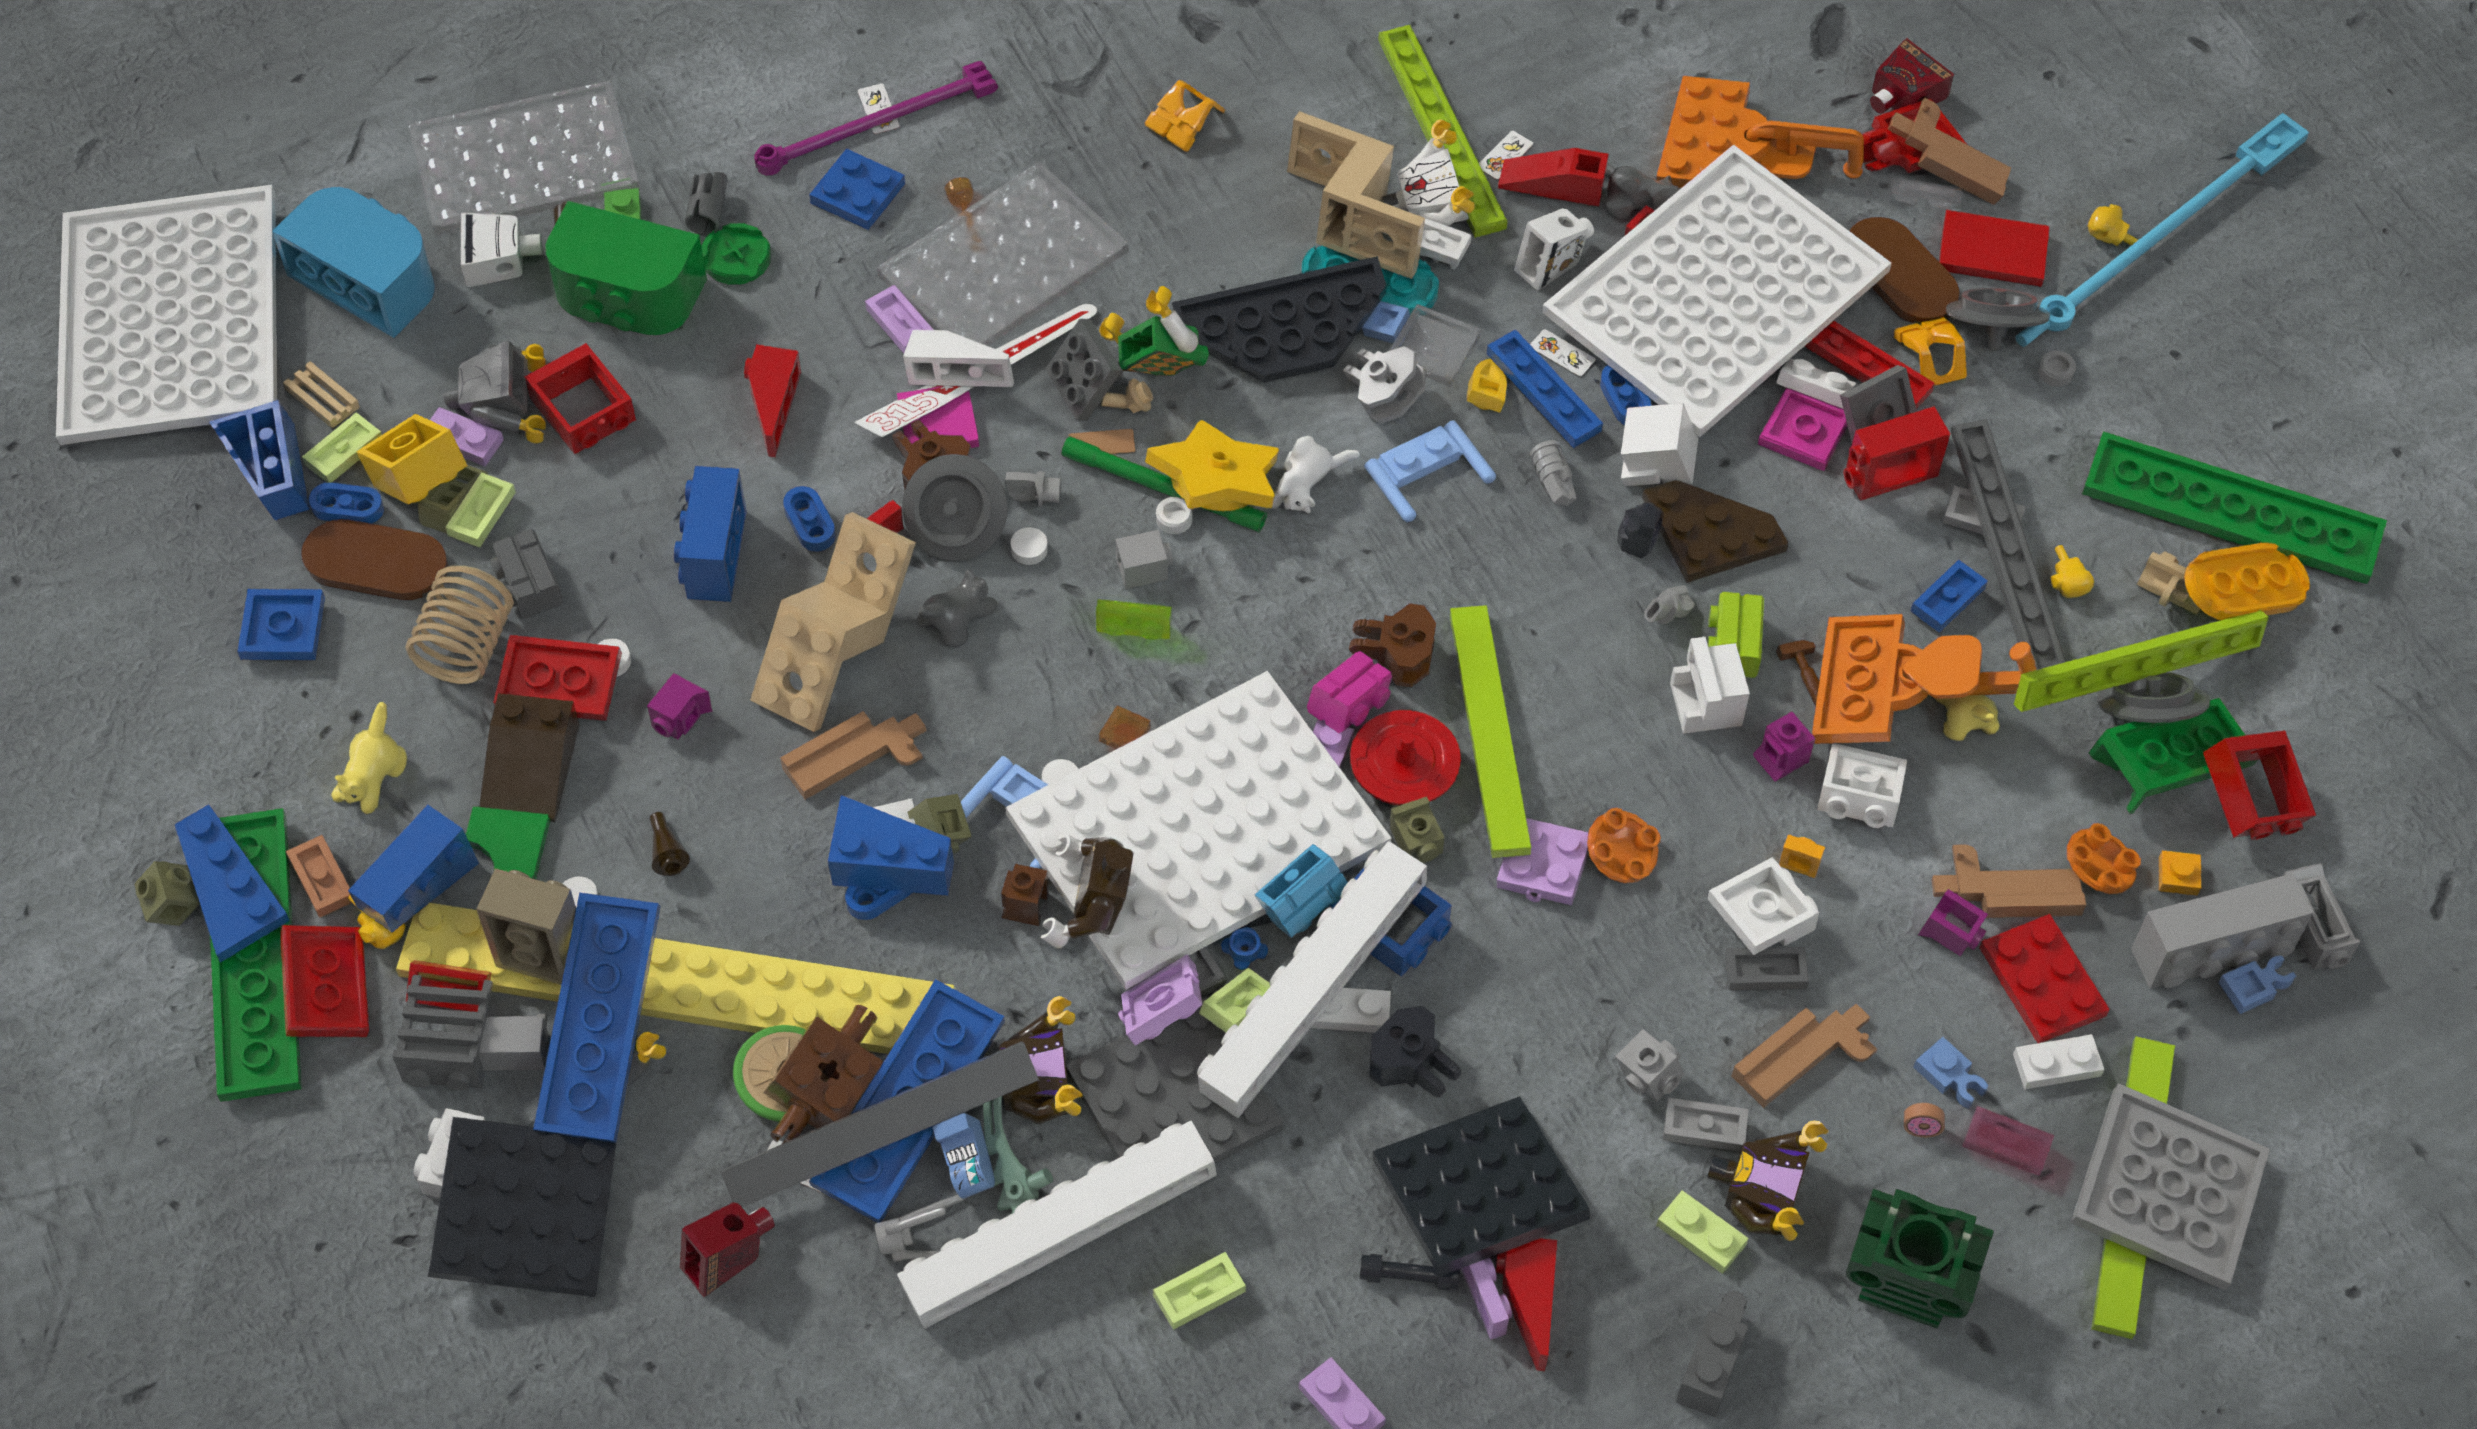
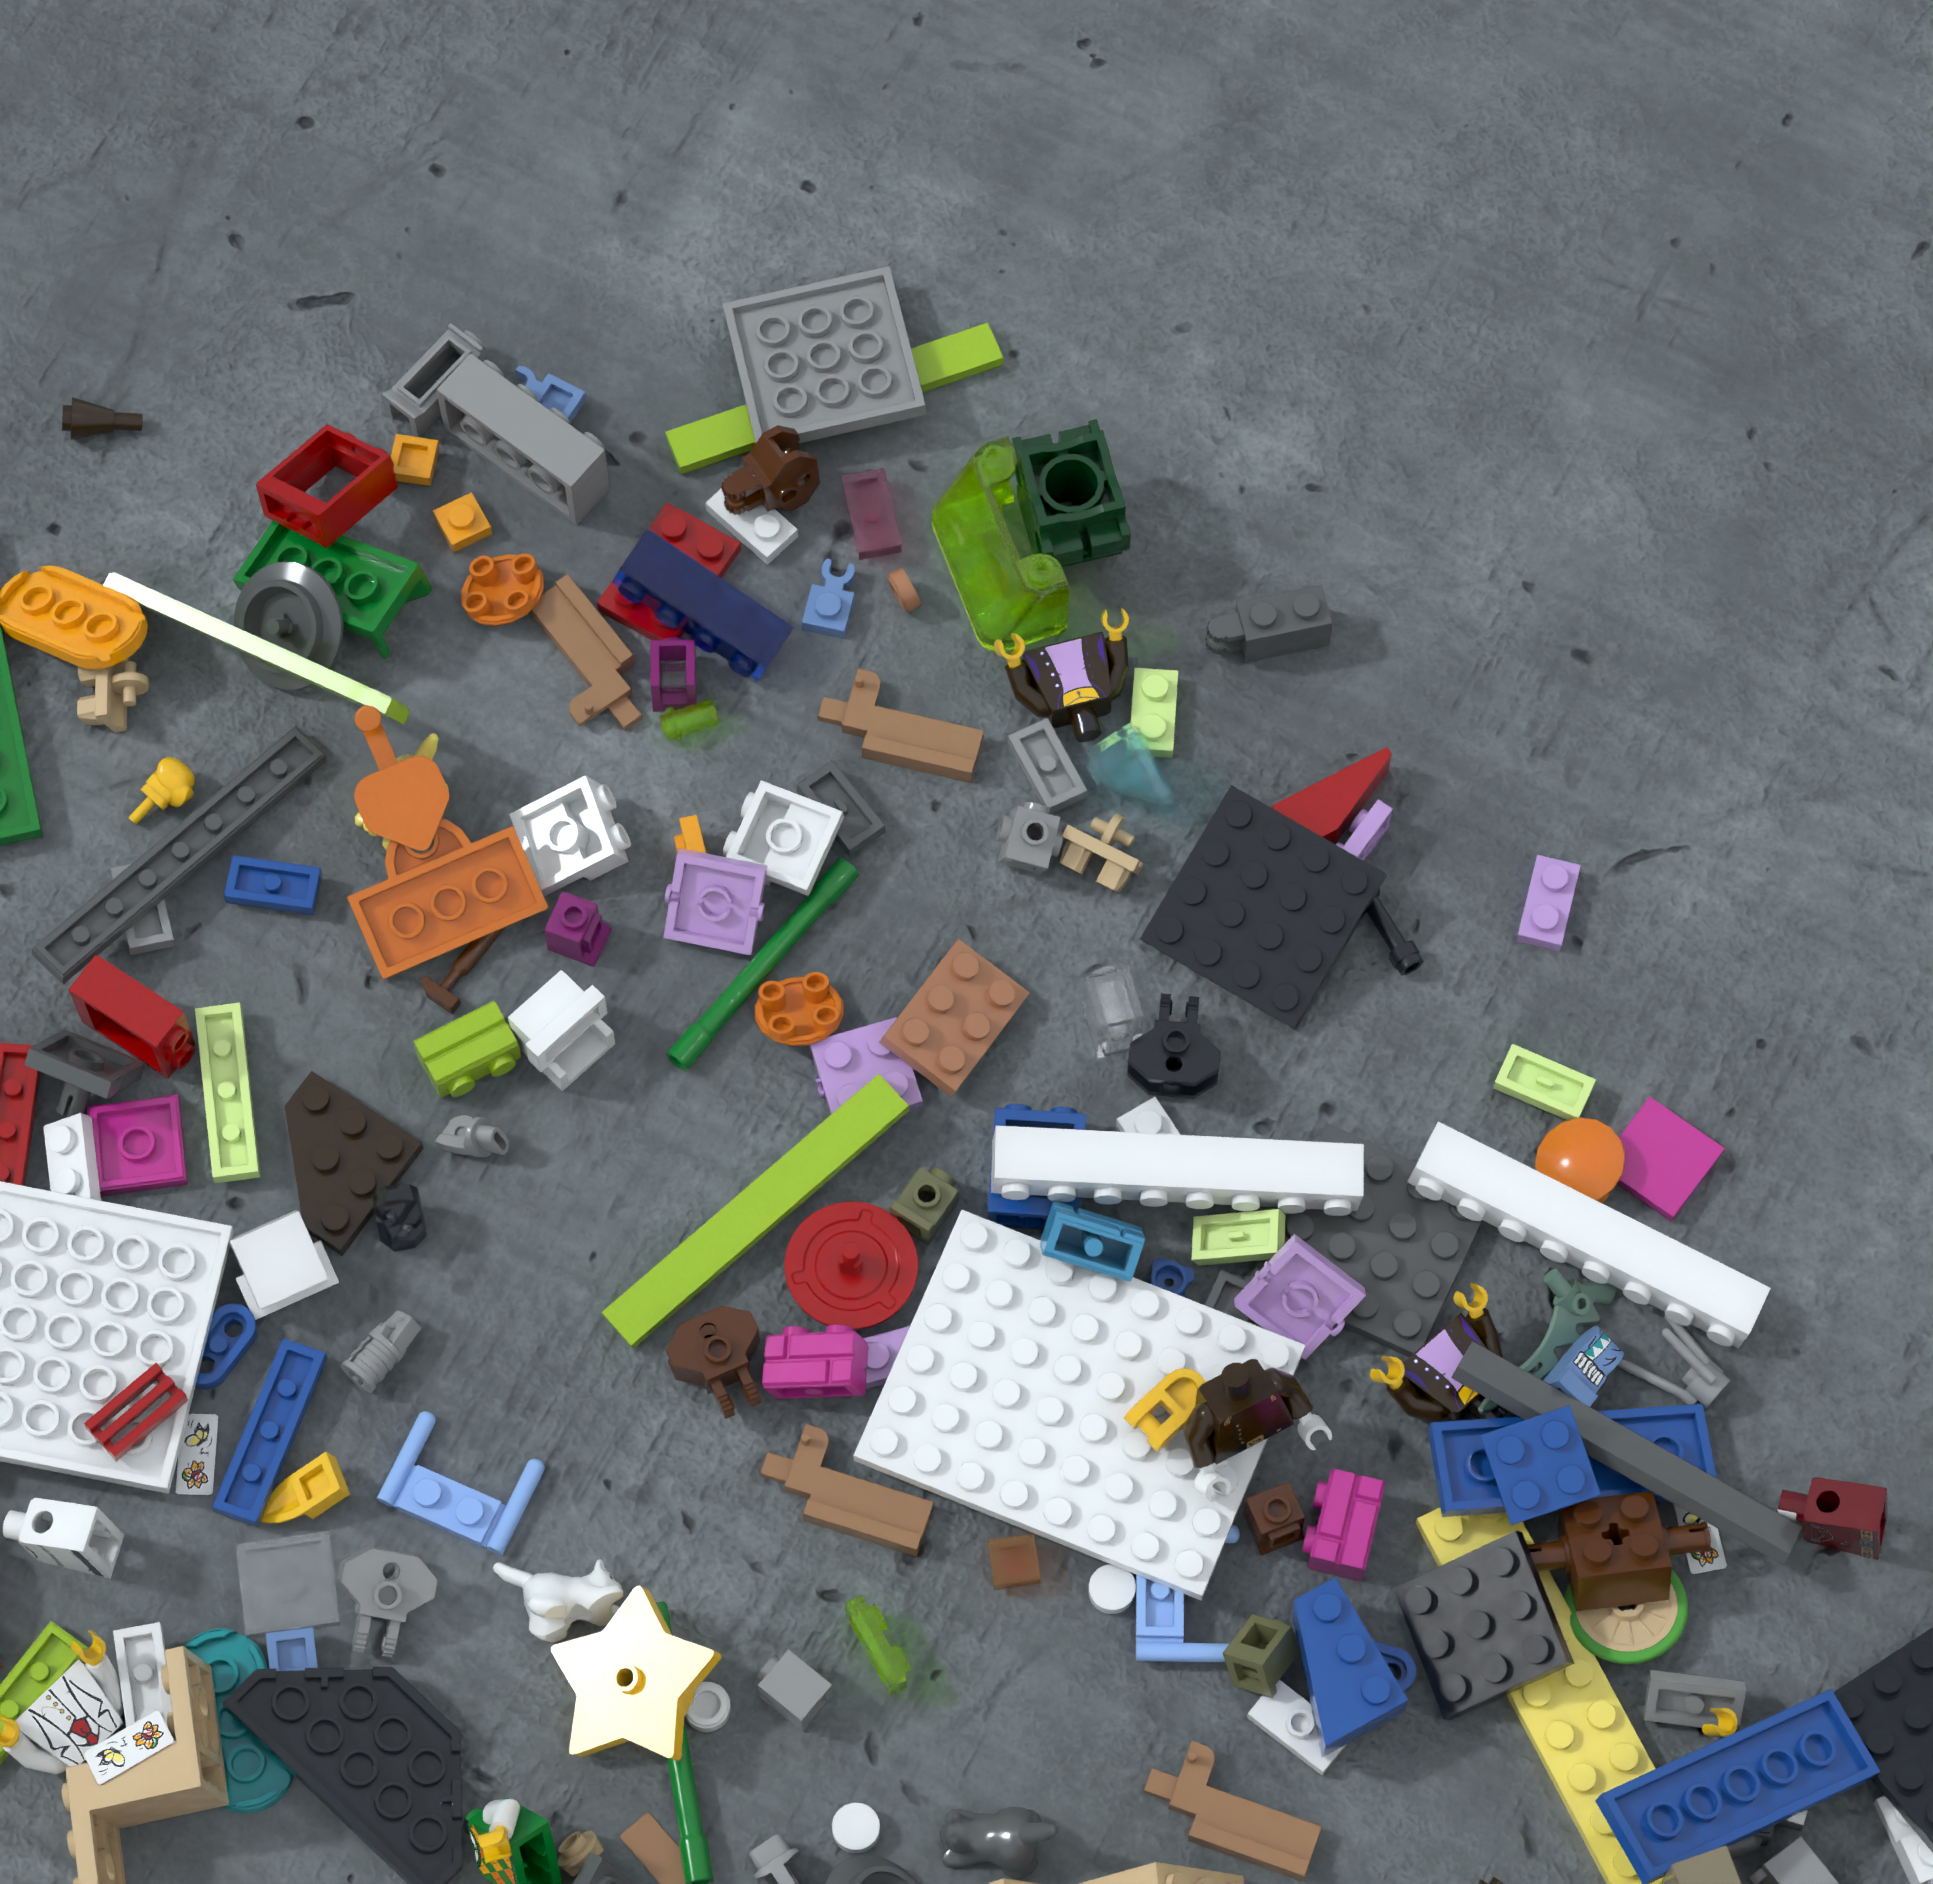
camera: 125 degrees left, 10 degrees up
none -> dark brown cone [62,397,143,440]
none -> red tile [84,1363,188,1462]
none -> white sticker [84,1710,174,1785]
none -> yellowish green plate [195,1002,260,1184]
none -> light orange plate [391,434,440,486]
none -> clear blue brick [612,528,794,681]
none -> clear neon green pin [659,699,719,741]
none -> lavender plate [663,848,768,955]
none -> green piece [666,857,859,1071]
none -> reddish brown hinge [721,425,820,515]
none -> medium nougat piece [760,1424,934,1557]
none -> nougat plate [879,938,1030,1097]
none -> clear neon green windscreen [932,436,1069,652]
none -> tan hips [1059,813,1144,893]
none -> clear brick [1082,966,1143,1059]
none -> clear light blue slope [1085,723,1180,808]
none -> yellow plate [1124,1368,1206,1452]
none -> dark pink brick [1302,1469,1386,1581]
none -> plate [1393,1531,1574,1720]
none -> blue plate [1480,1405,1601,1525]
none -> orange dish [1535,1118,1625,1203]
none -> dark pink tile [1617,1097,1725,1222]
none -> light grey plate [1644,1670,1746,1728]

